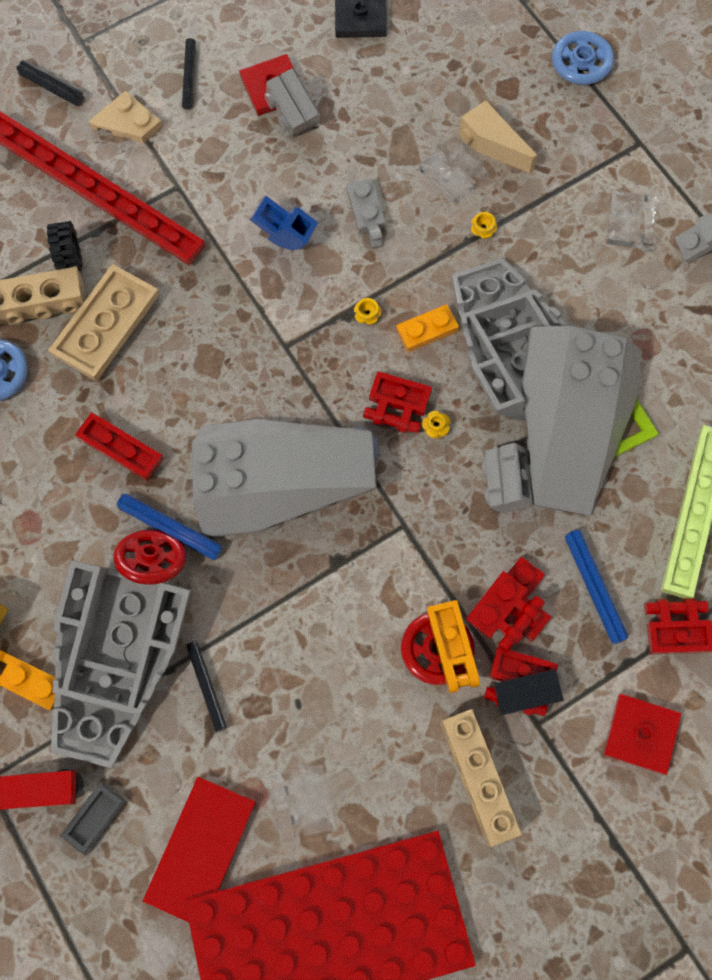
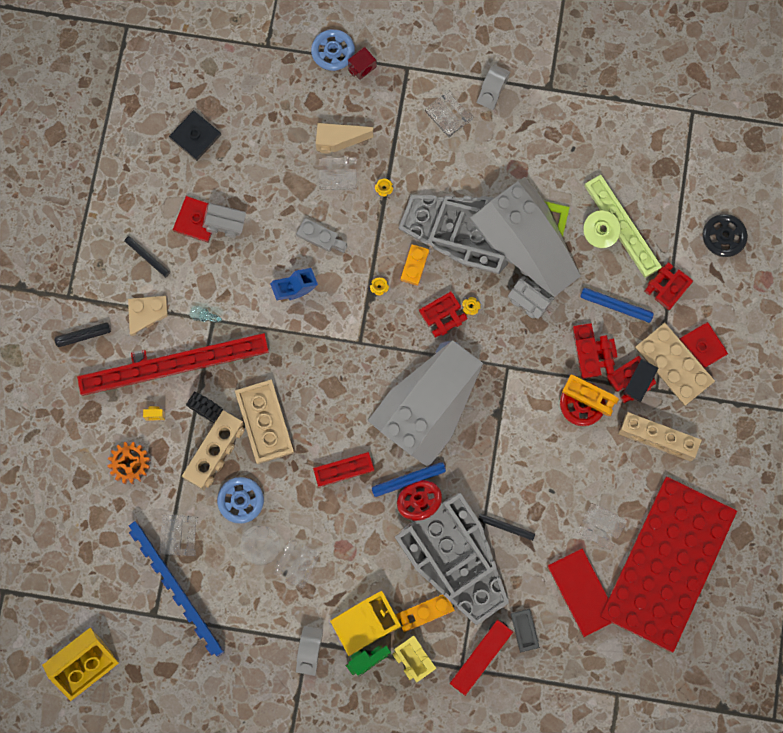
camera: 50 degrees left, 5 degrees up
none -> sticker [131,350,147,364]
none -> yellow plate [143,406,165,421]
none -> clear light blue bar [189,306,222,322]
none -> dark red brick [348,47,377,80]
none -> yellowish green dish [583,210,621,248]
none -> tan plate [635,323,715,406]

